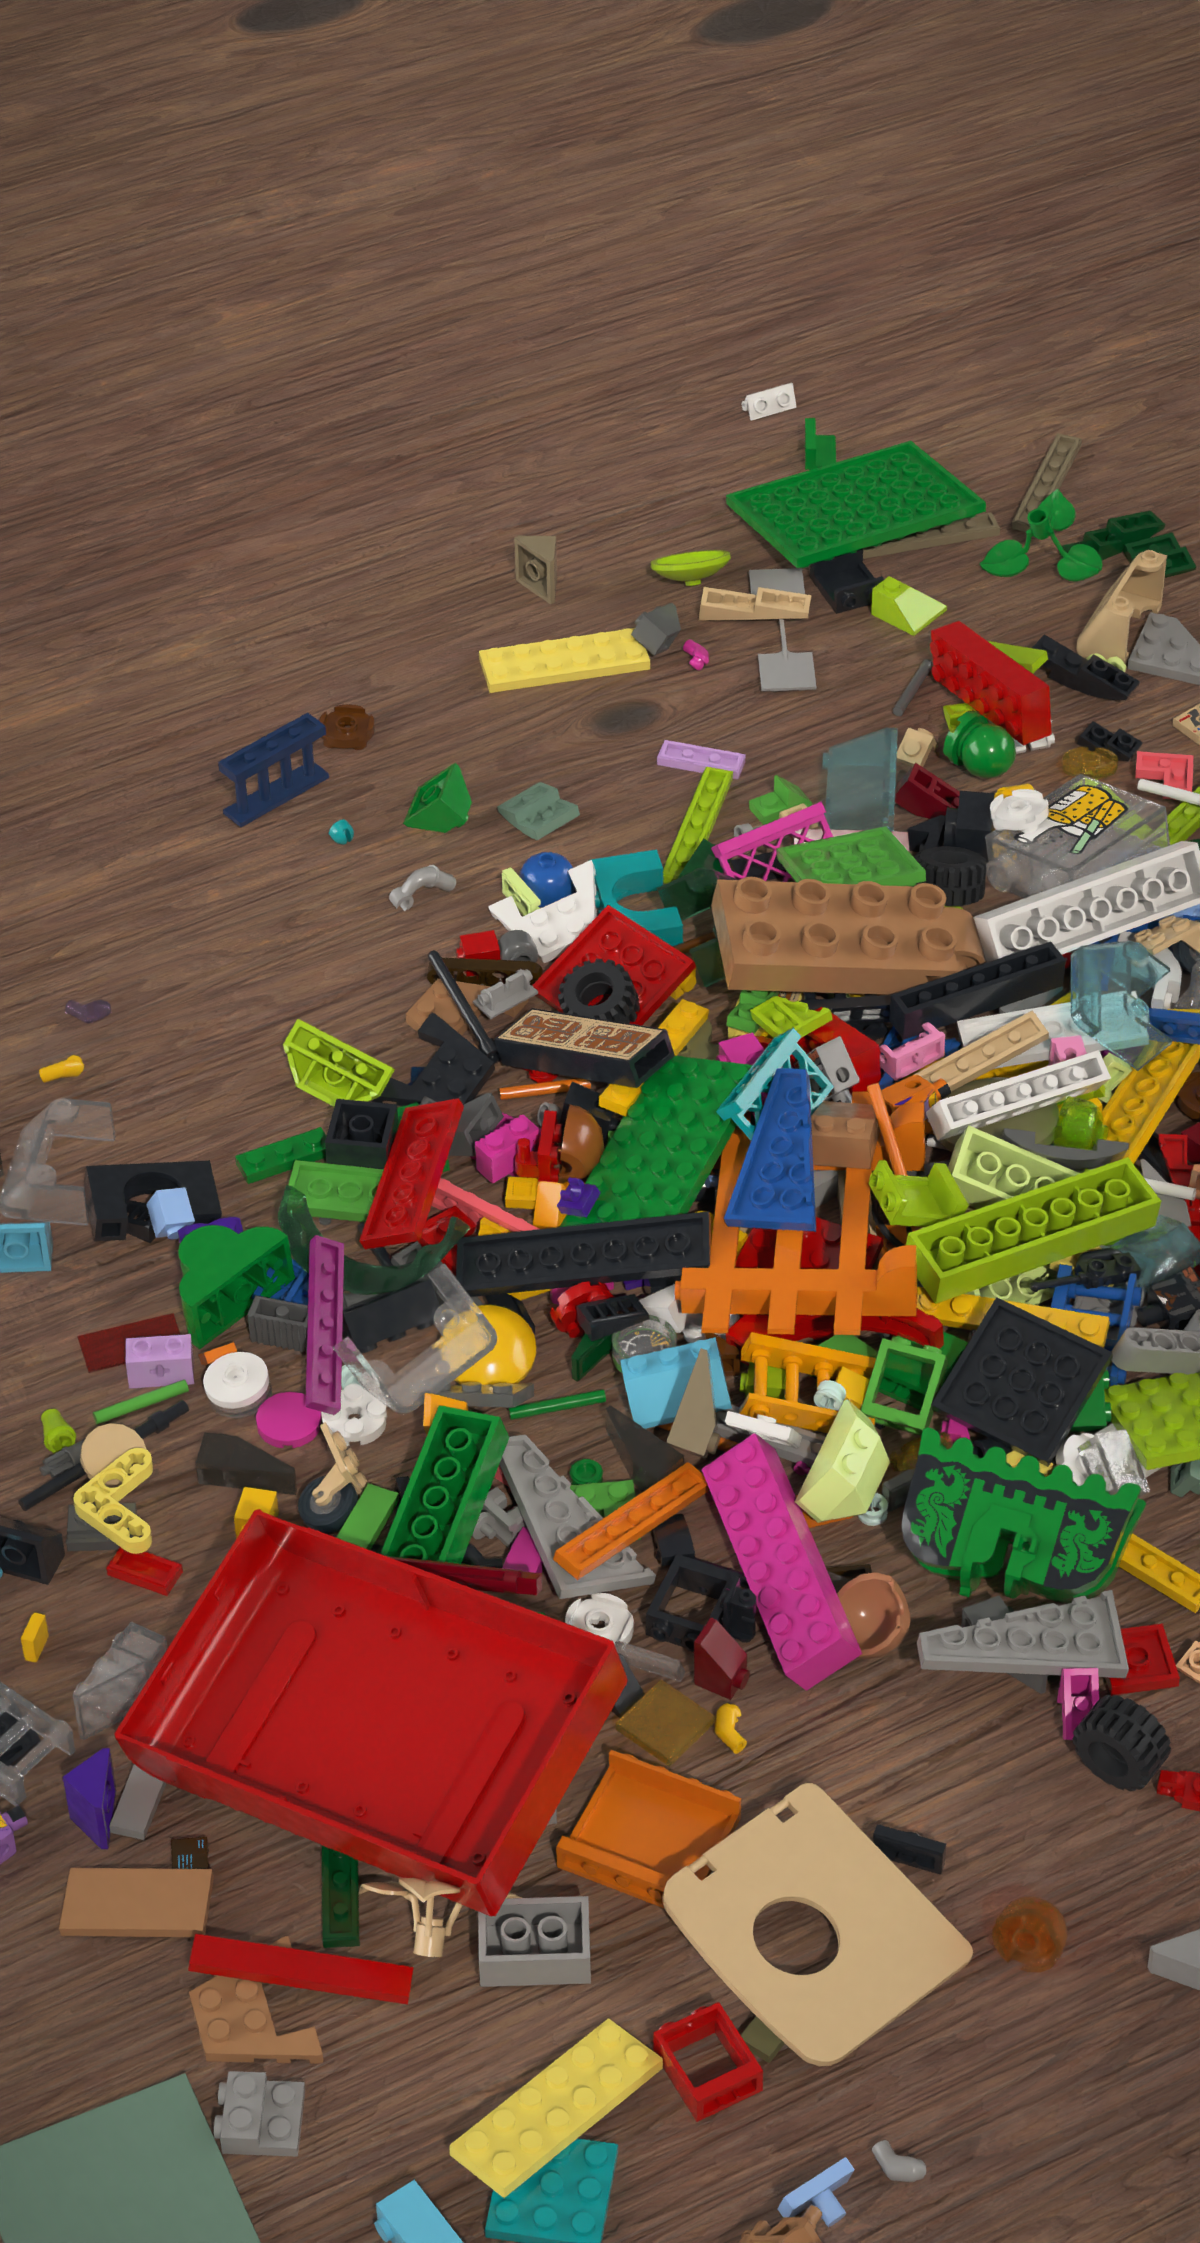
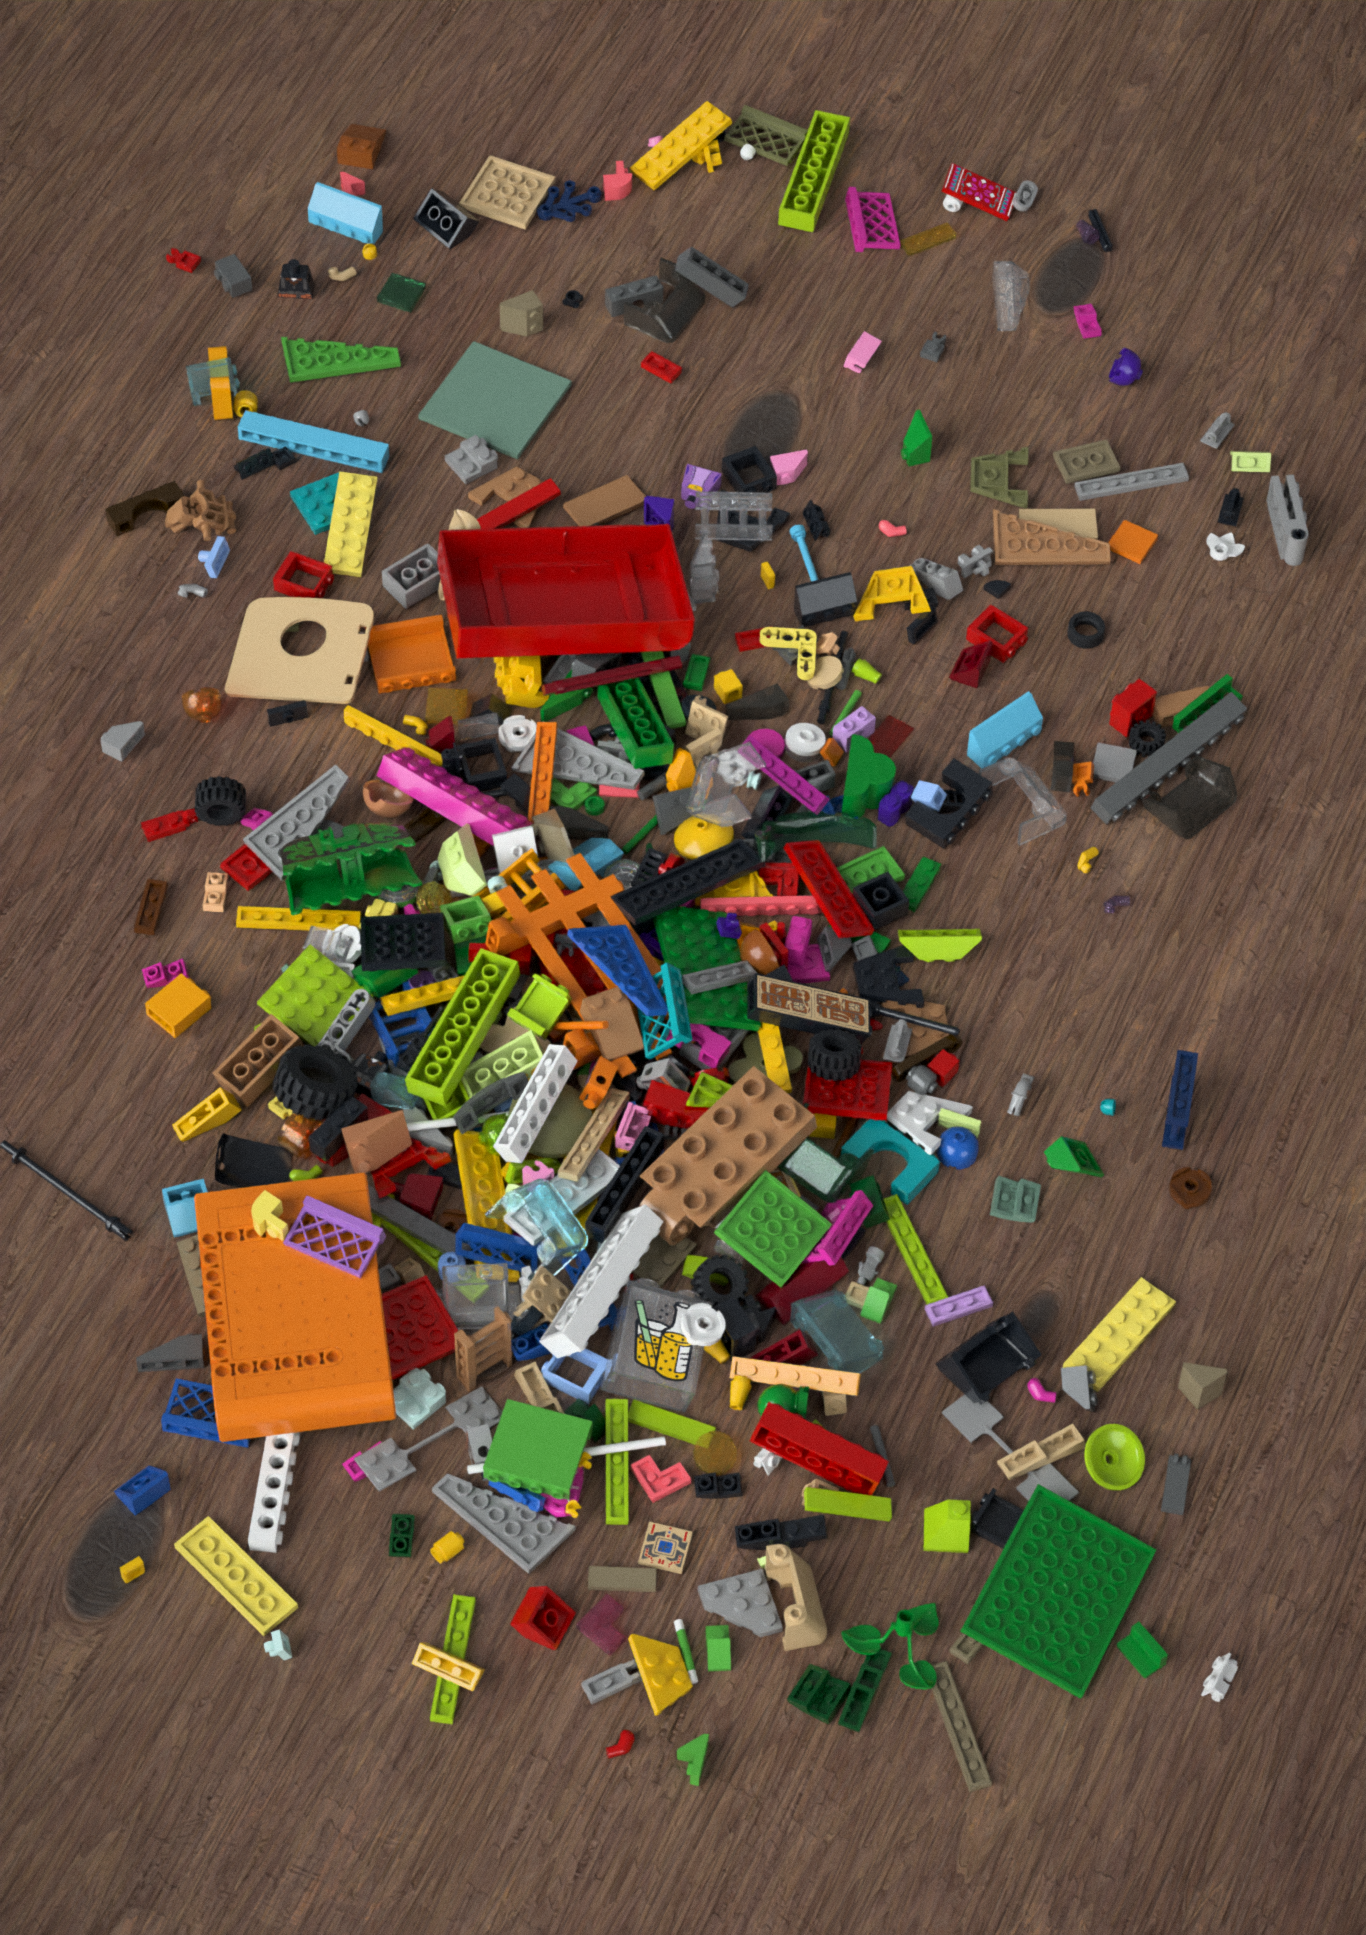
camera: 140 degrees right, 10 degrees up
none -> yellow plate [344,705,443,767]
none -> light grey tile [682,960,757,994]
none -> tan plate [685,728,722,771]
none -> light orange tile [730,1356,861,1396]
none -> light nougat tile [816,632,840,656]
none -> black windscreen [935,1311,1042,1405]
none -> dark grey hinge [1161,1453,1191,1515]

